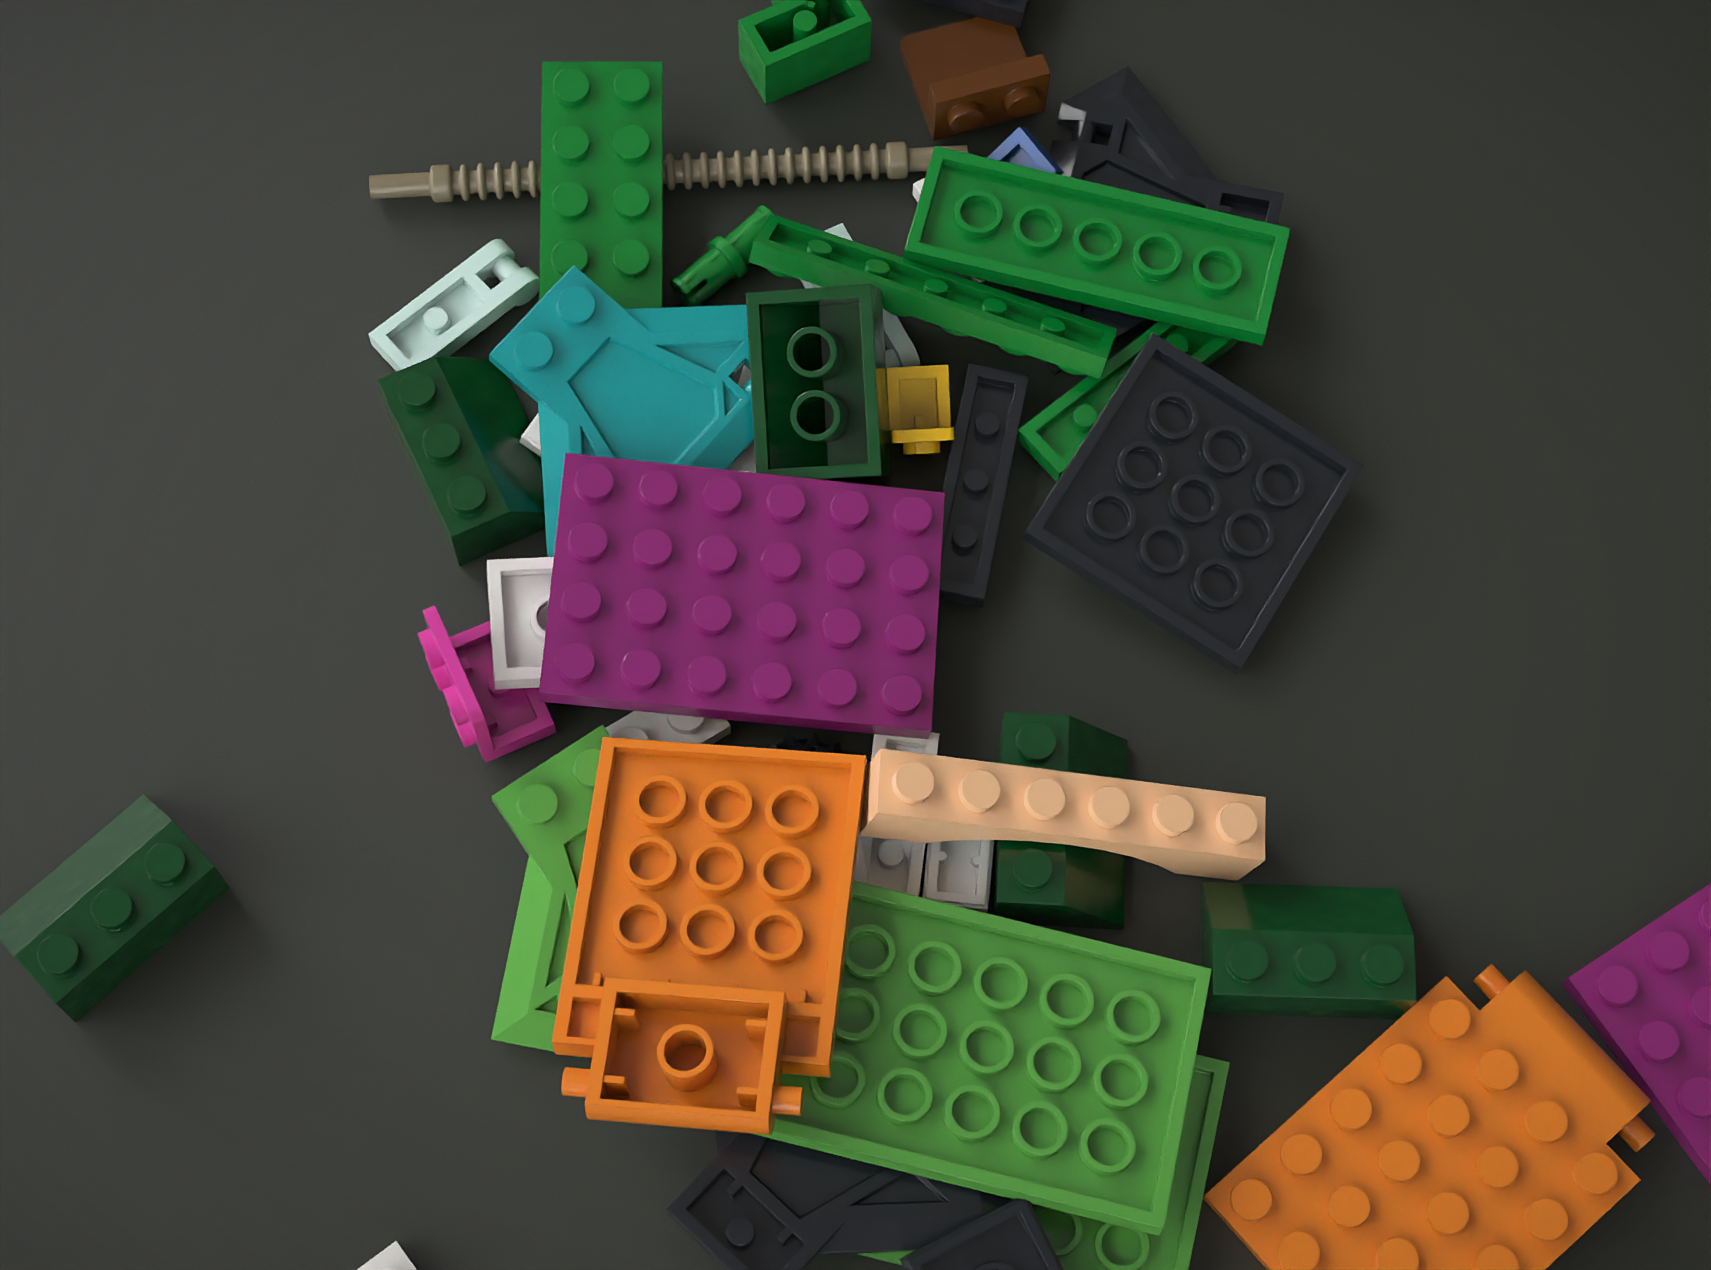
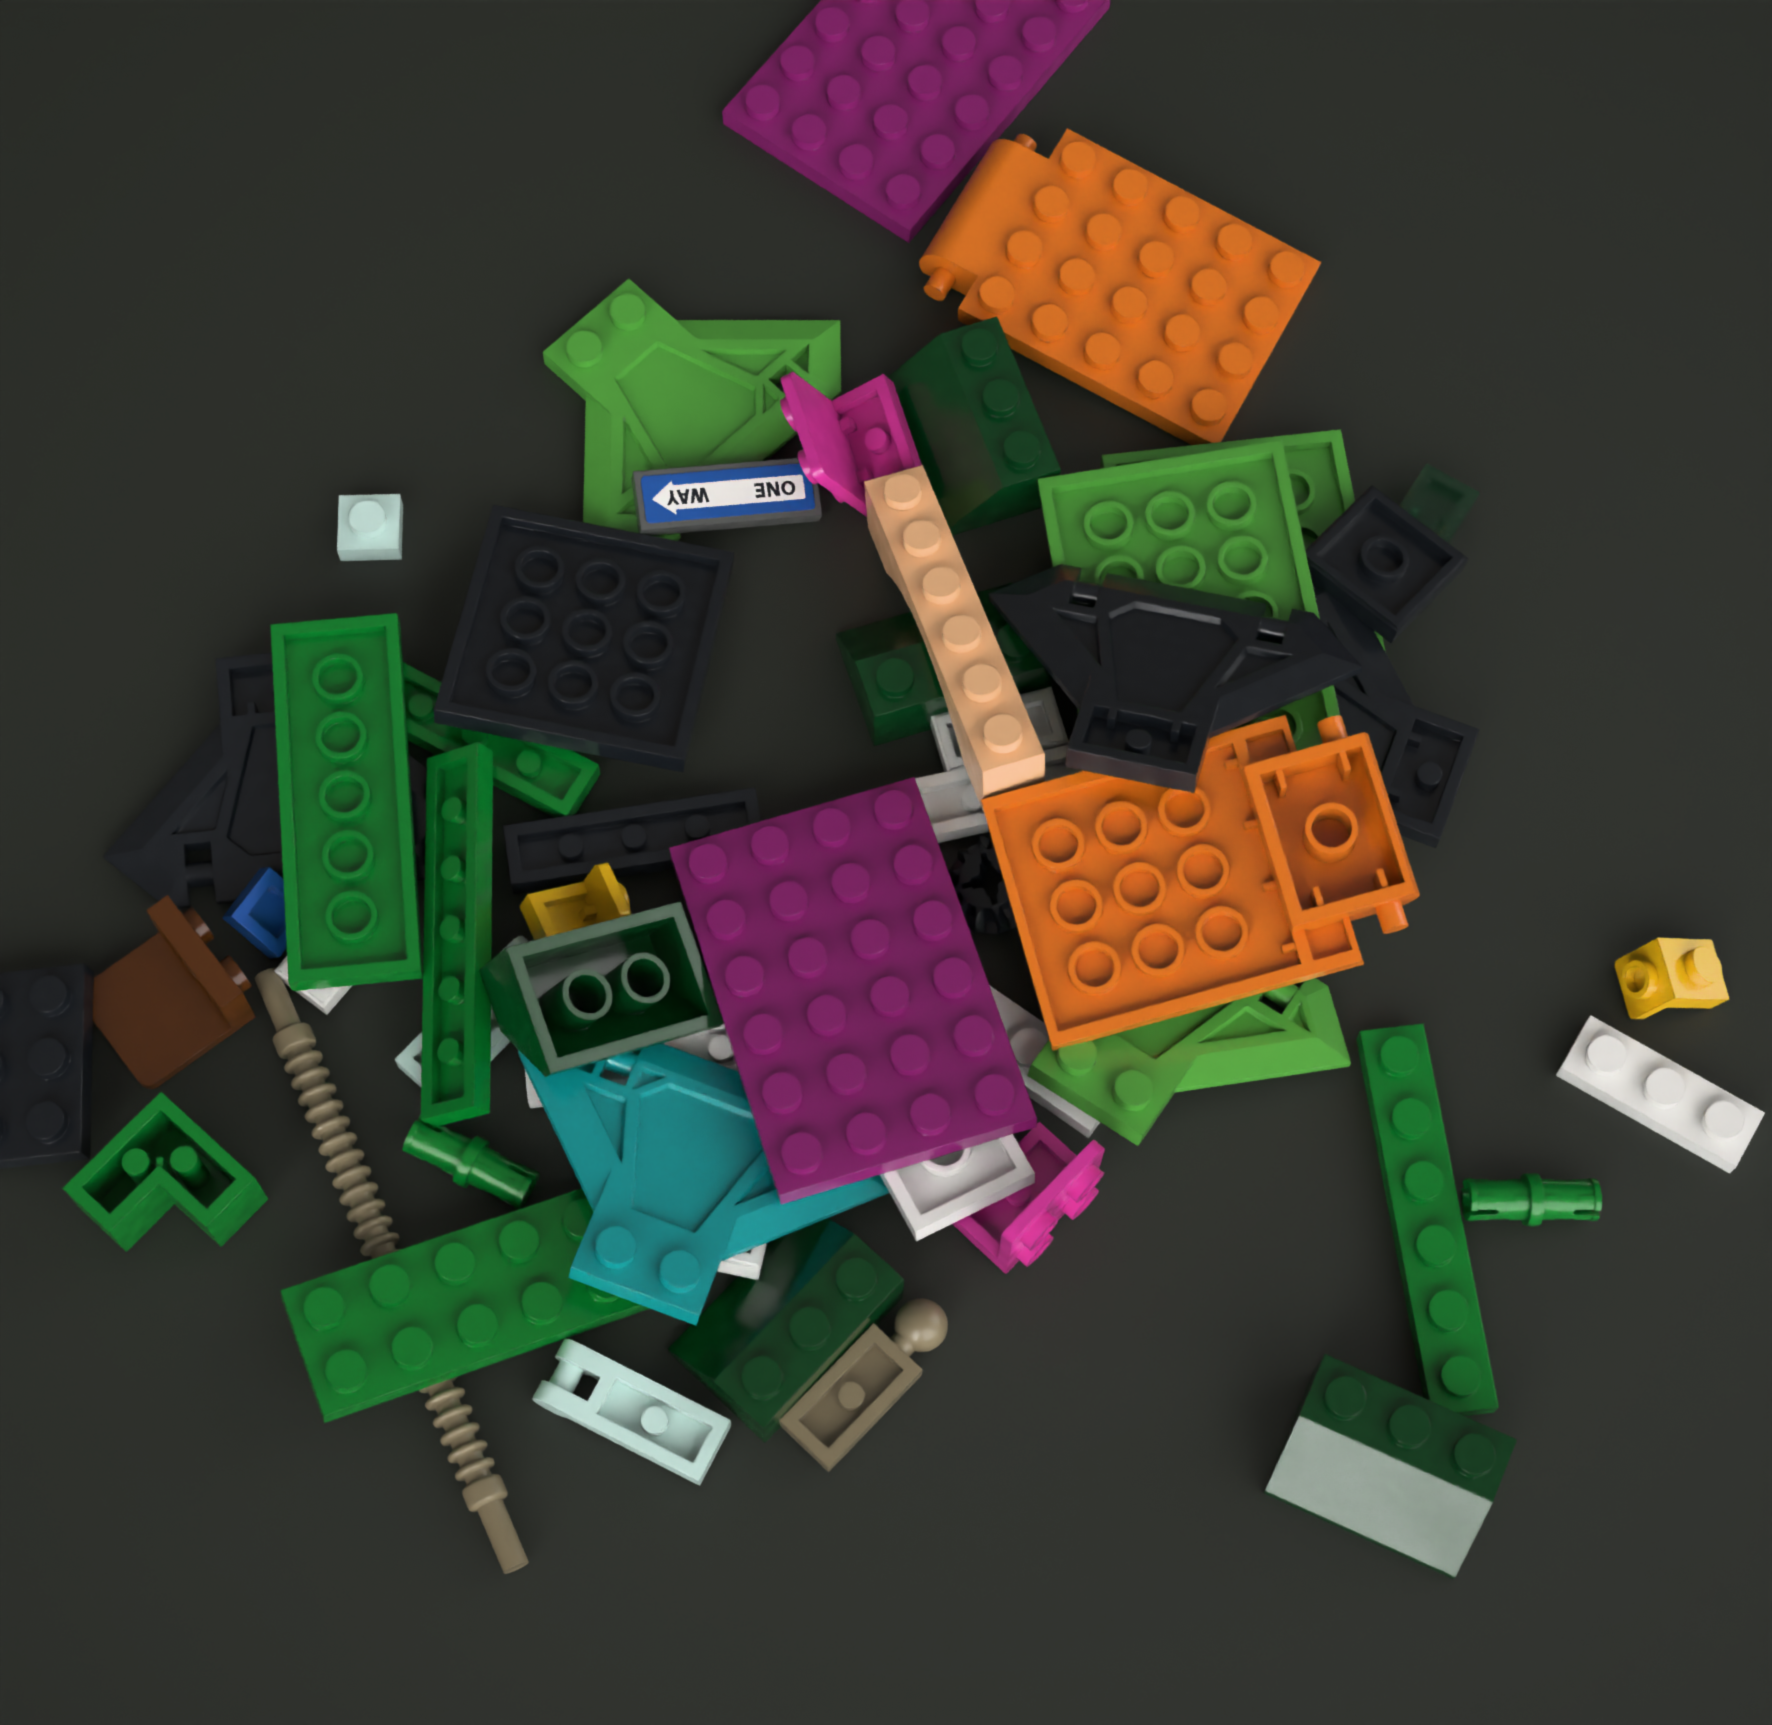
camera: 110 degrees left, 0 degrees up
none -> light aqua plate [337,494,403,561]
none -> bright green plate [543,279,841,541]
none -> tile [631,458,822,536]
none -> dark tan plate [779,1298,948,1472]
none -> dark pink bracket [780,371,922,516]
none -> black plate [988,564,1362,793]
none -> green plate [1356,1023,1499,1416]
none -> green pin [1461,1173,1602,1226]

